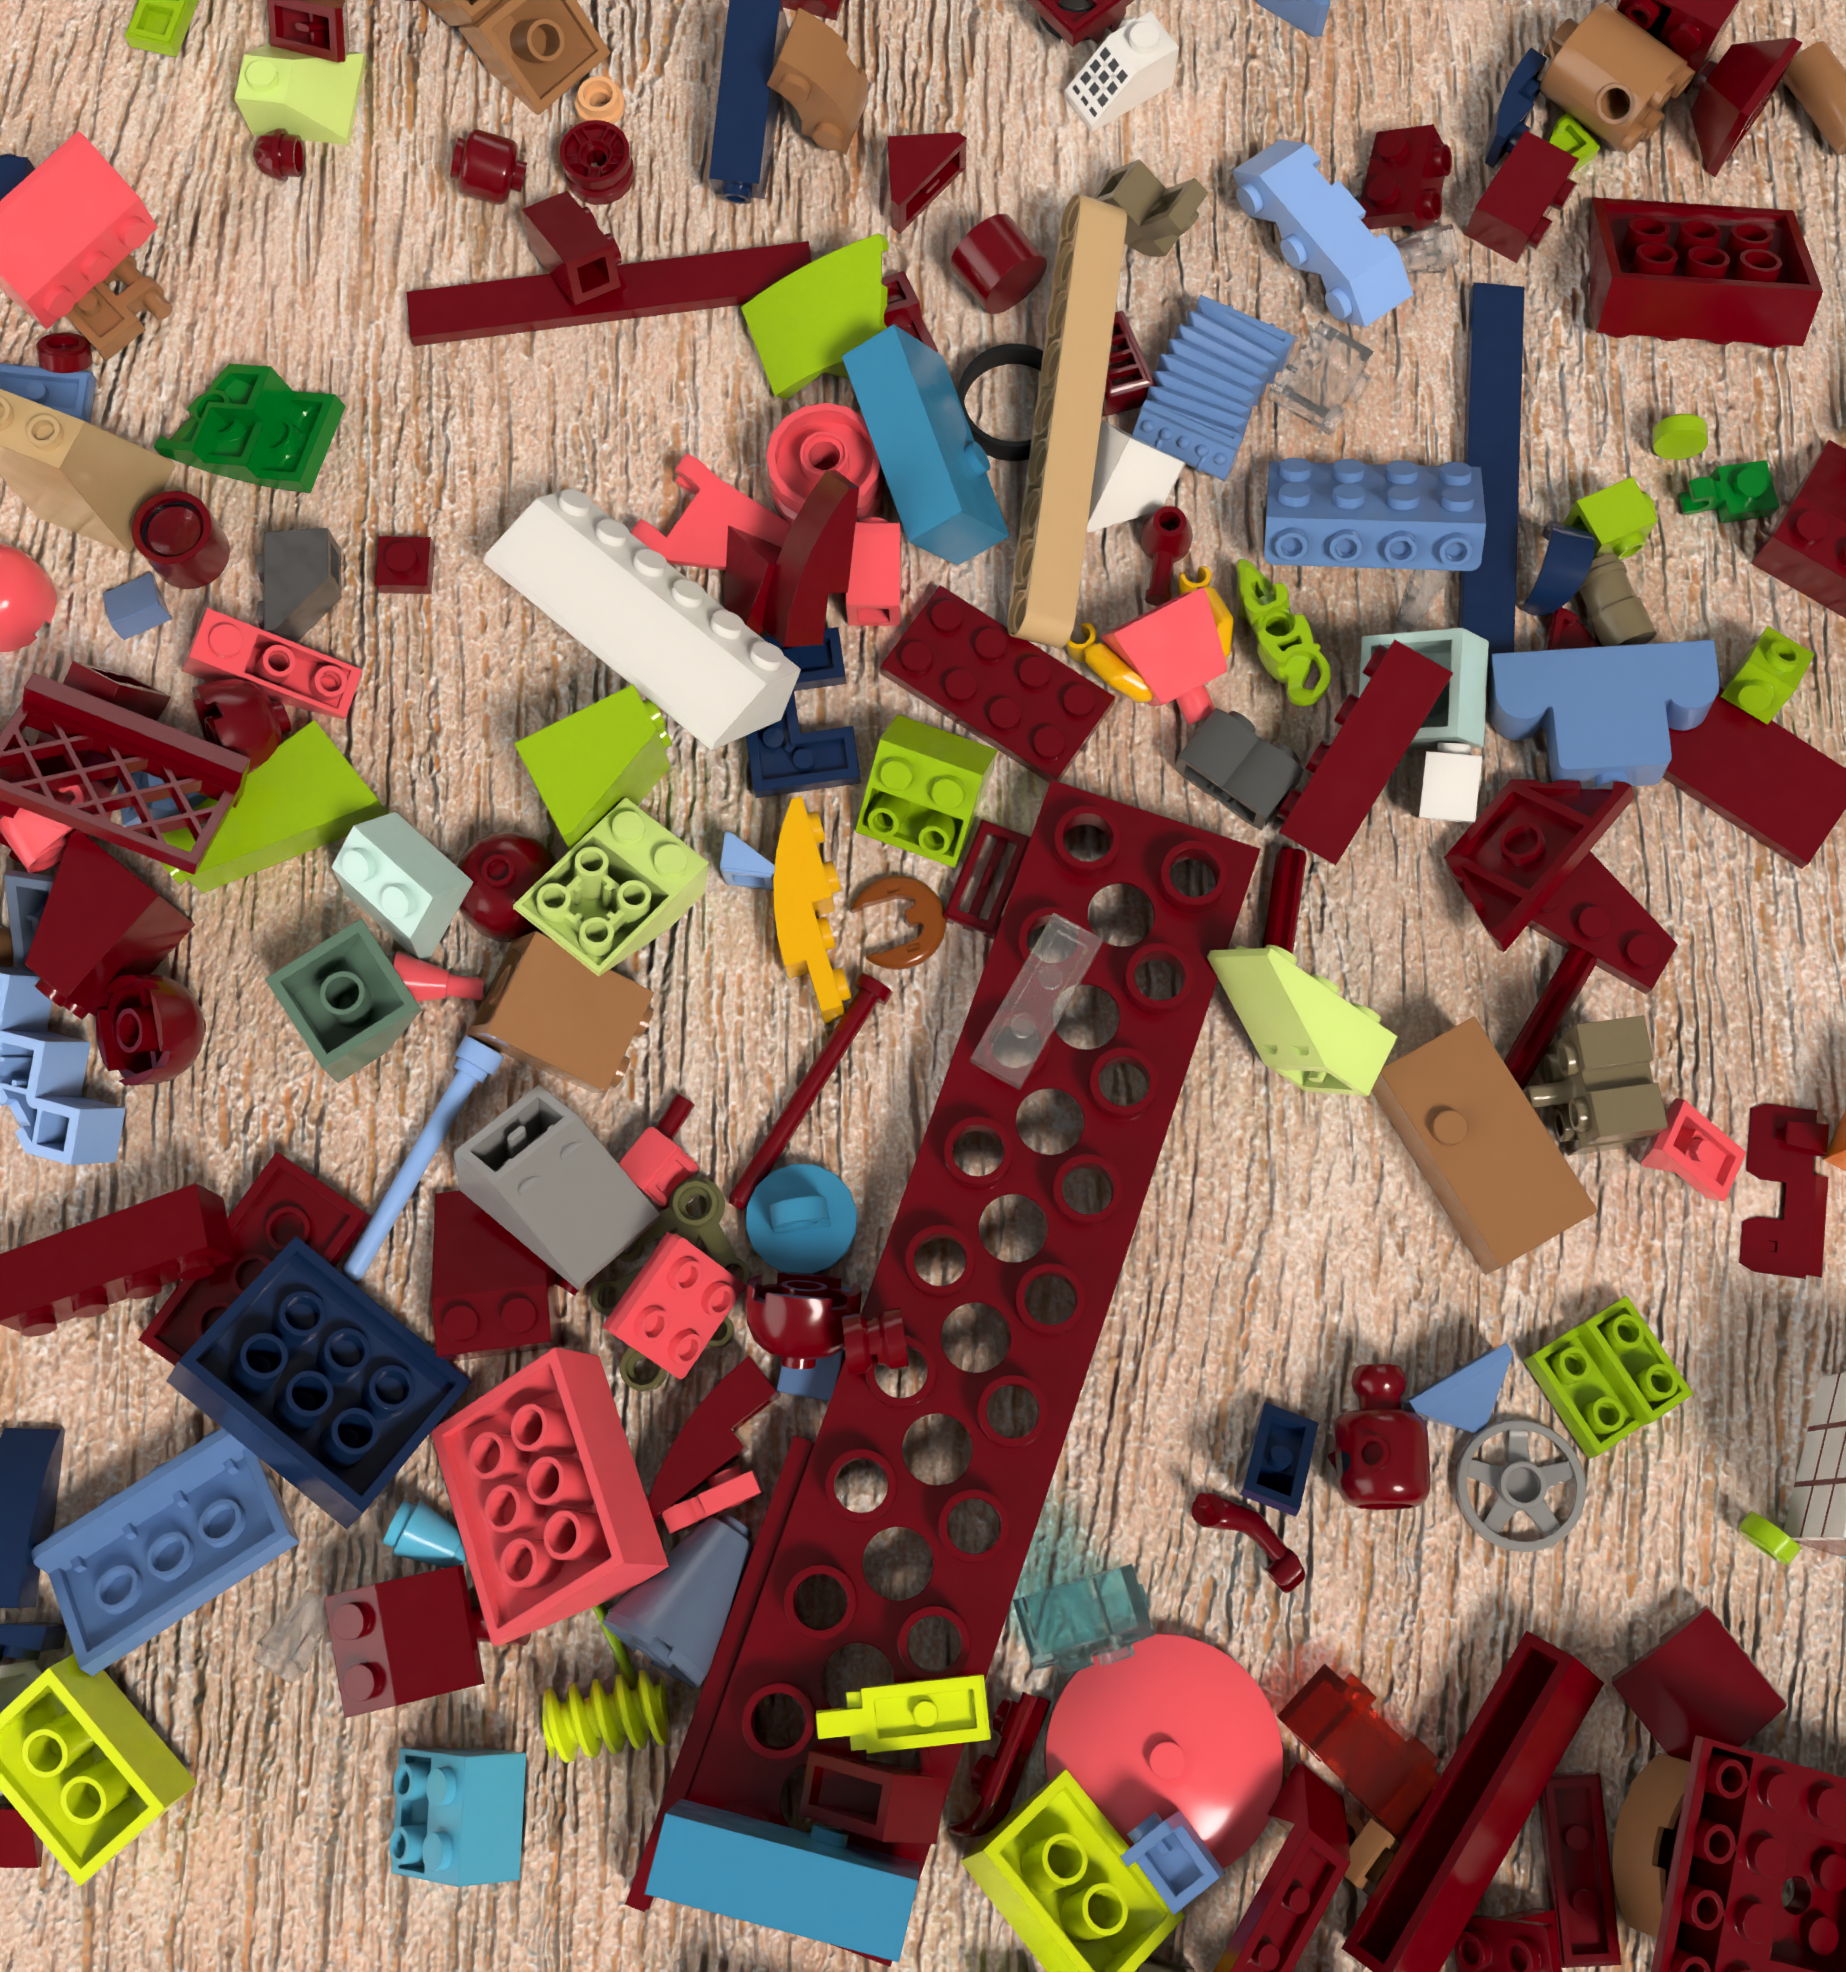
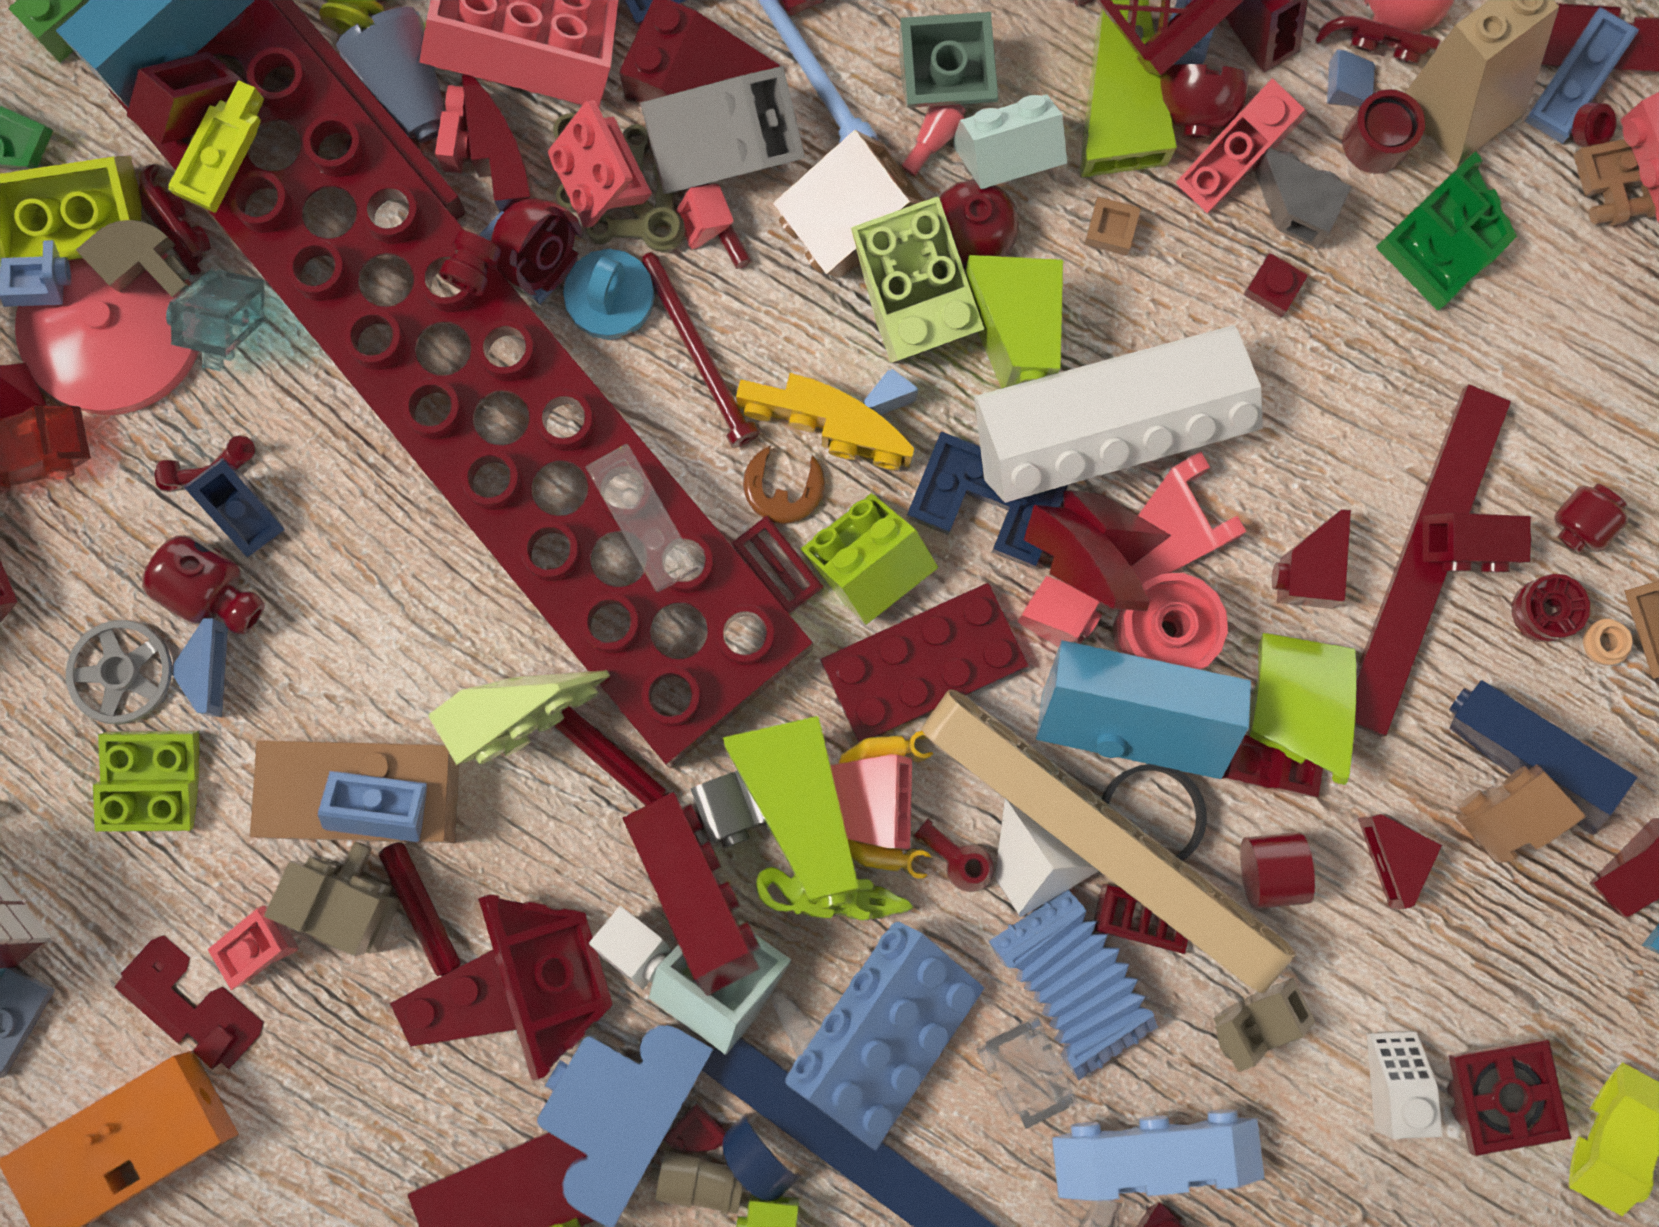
camera: 115 degrees right, 5 degrees up
none -> dark tan brick [76,220,194,303]
none -> medium blue slope [317,771,427,842]
none -> lime slope [723,716,859,909]
none -> medium nougat plate [1084,196,1141,256]
none -> dark red slope [1272,509,1351,609]
none -> dark red piece [1315,15,1440,65]

